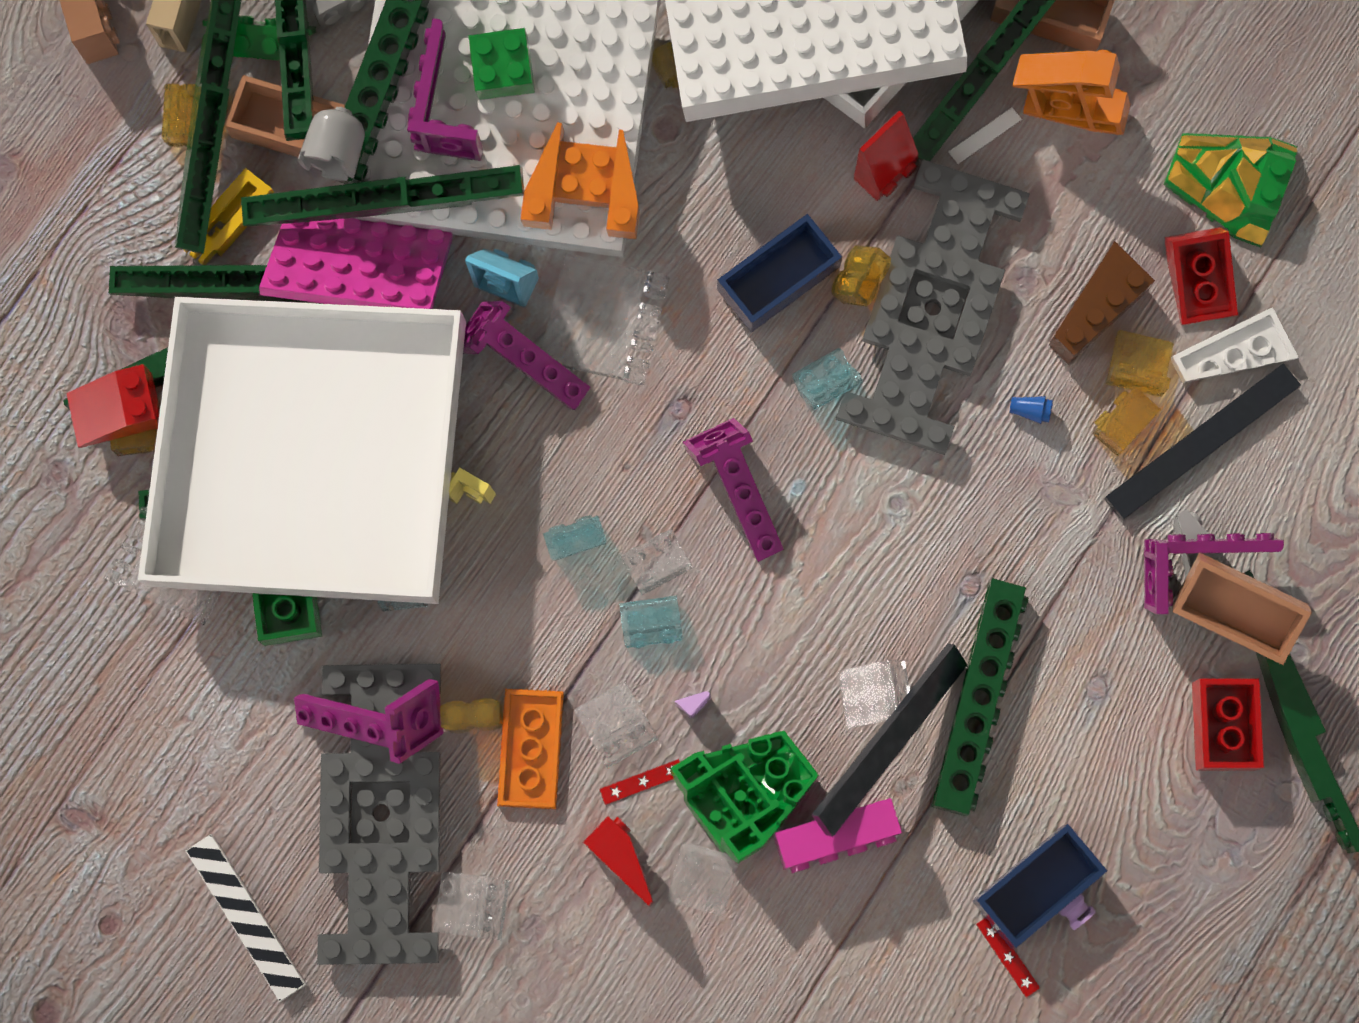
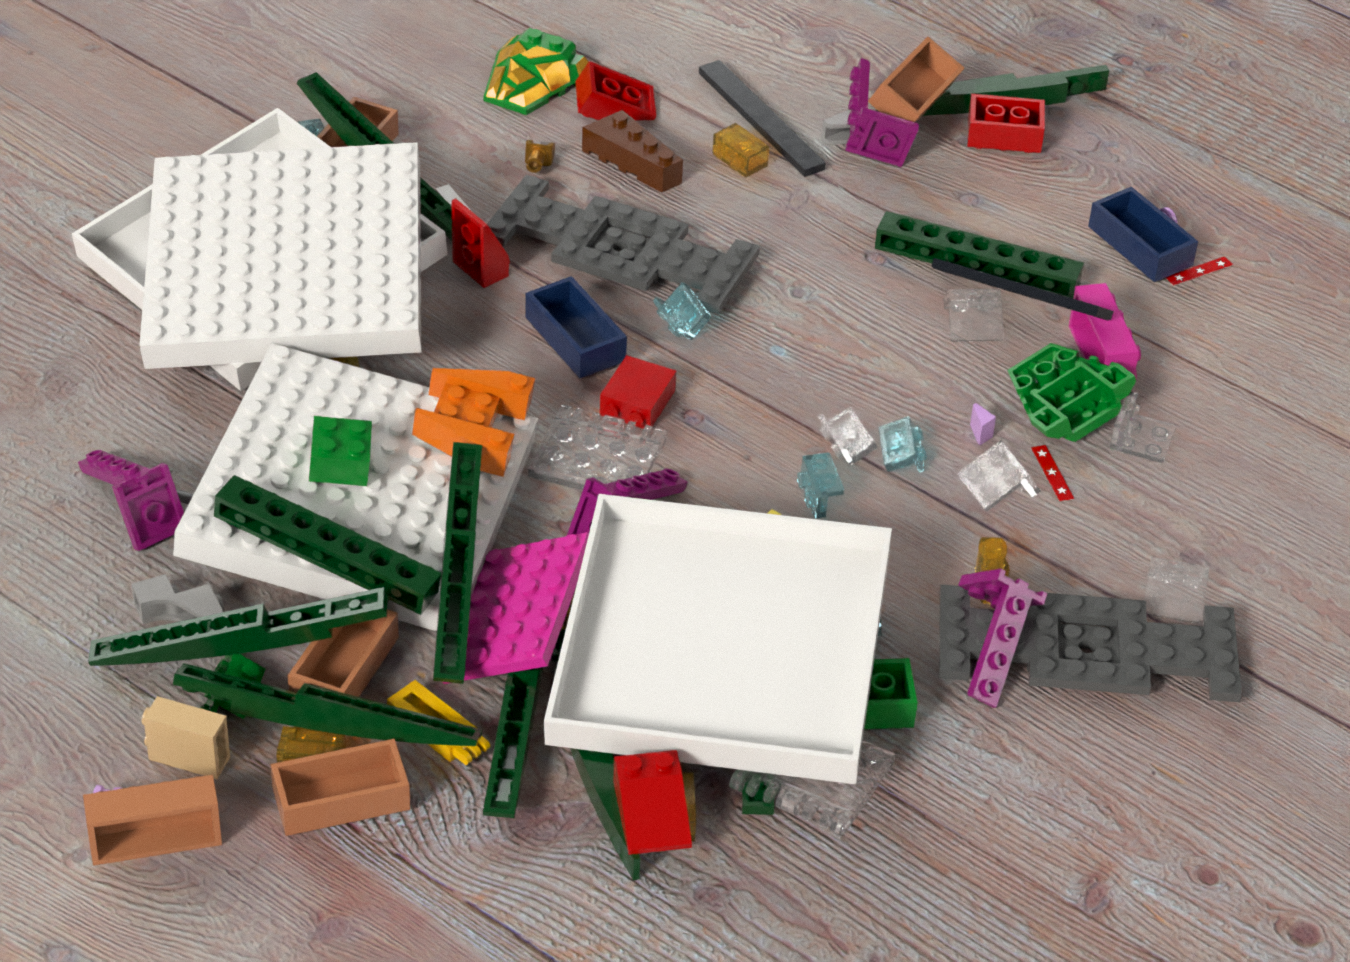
camera: 90 degrees left, 35 degrees down
tile [186,834,307,1002] -> none
light grey cylinder [297,107,365,181] -> none
magenta bracket [407,18,483,161] -> none
medium azure slope [465,249,539,308] -> none
orange tile [497,689,564,810] -> none
red slope [583,816,654,907] -> none
magenta bracket [683,418,784,562] -> none
clear yellow brick [831,245,891,307] -> none
blue cone [1010,396,1053,424] -> none
orange wedge [1013,50,1131,135] -> none
clear yellow bracket [1106,330,1173,397] -> none
white wing [1170,307,1299,383] -> none
none -> nougat piece [270,739,410,836]
none -> pearl gold piece [525,140,555,173]
none -> red brick [599,355,677,431]

